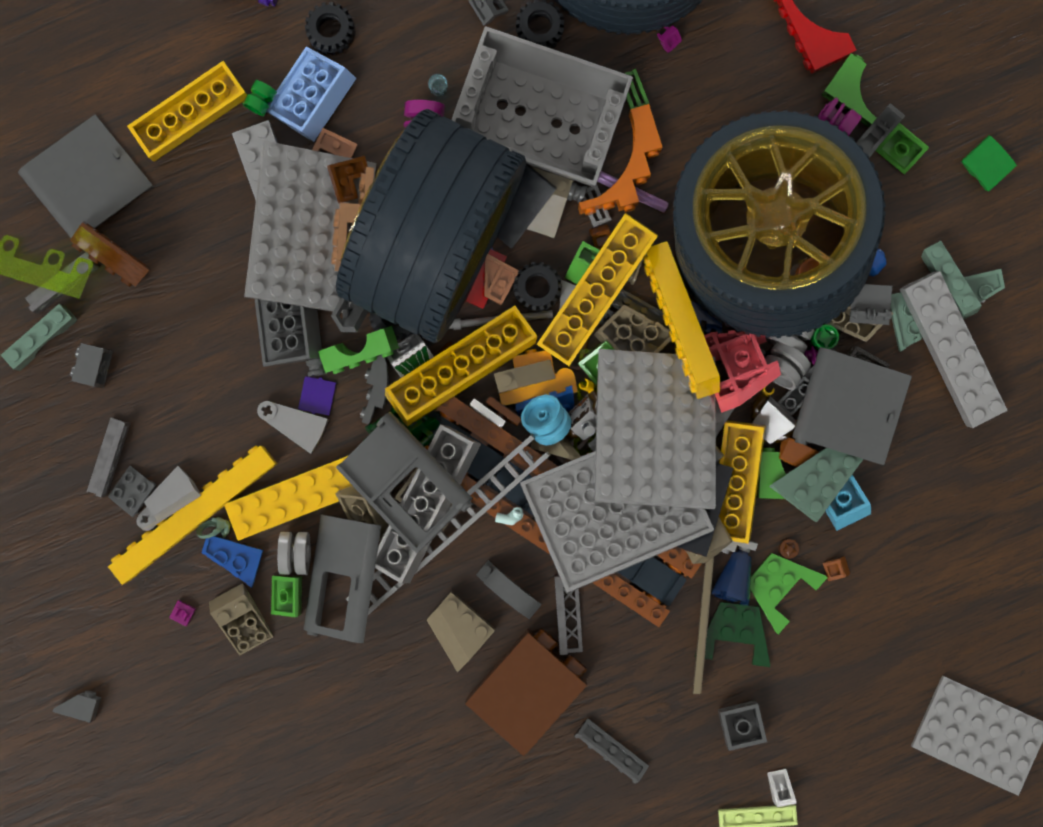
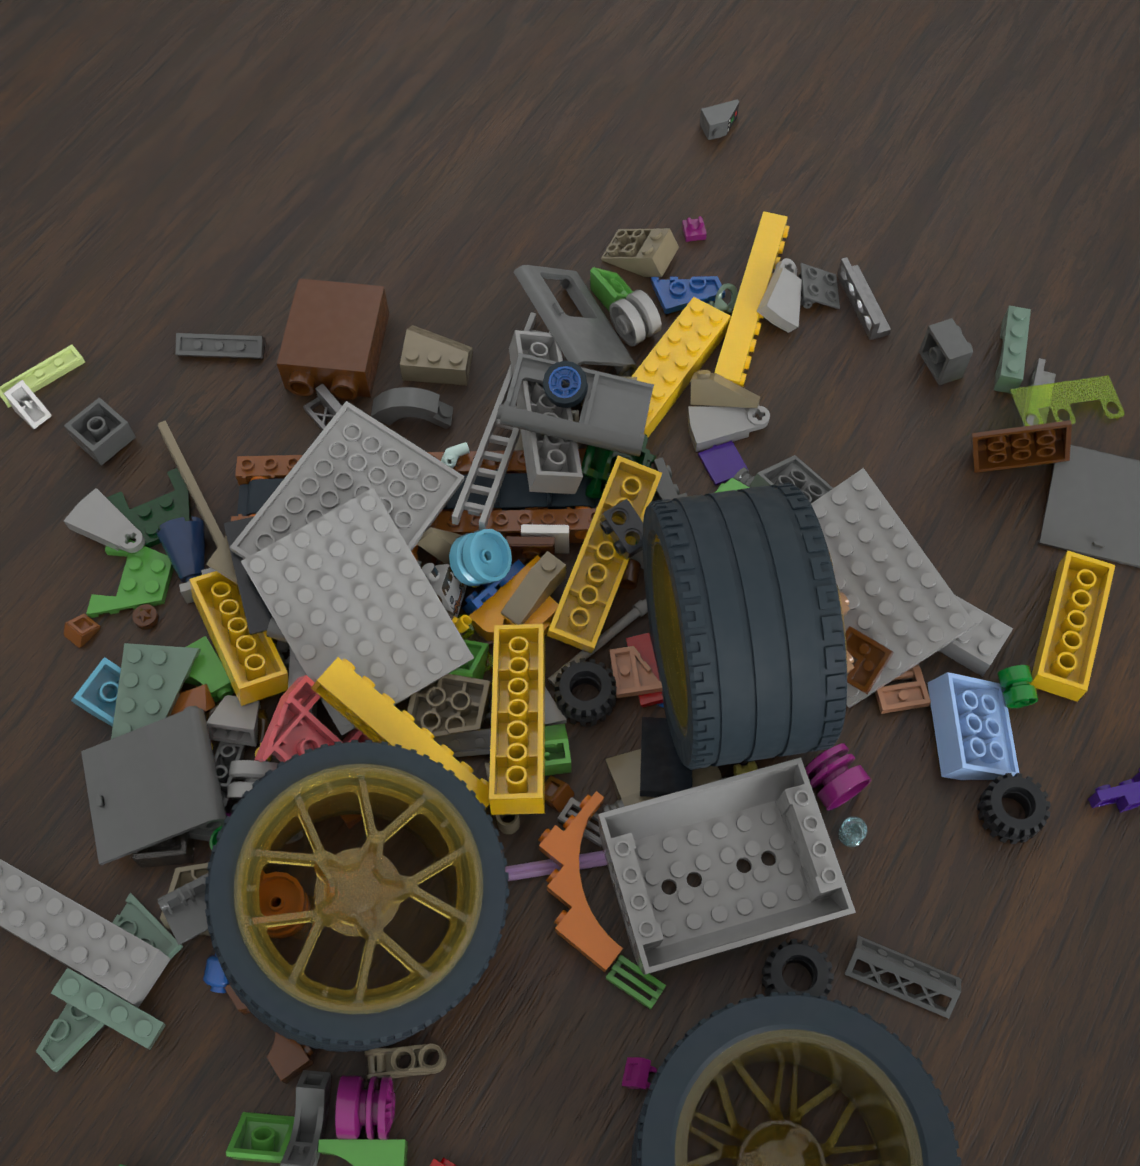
camera: 145 degrees right, 25 degrees down
none -> light grey piece [64,488,145,553]
none -> wheel [543,361,588,408]
none -> black brick [600,499,643,560]
none -> dark tan slope [691,370,760,408]

